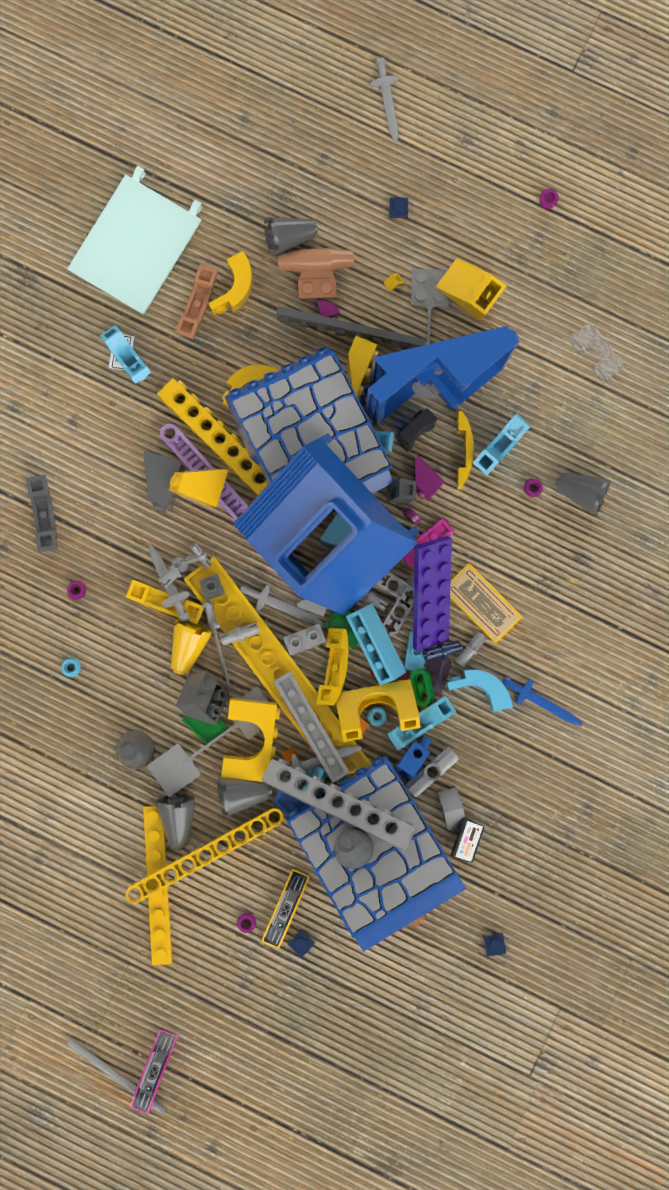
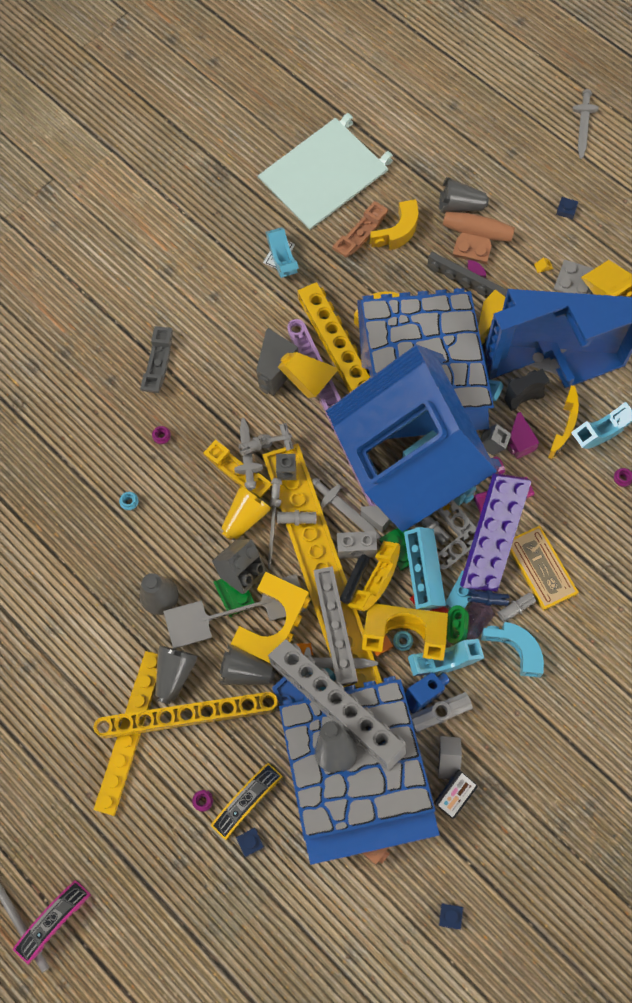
camera: 25 degrees right, 15 degrees down
blue sword [502,677,583,726] -> none
none -> black axle [340,554,370,604]

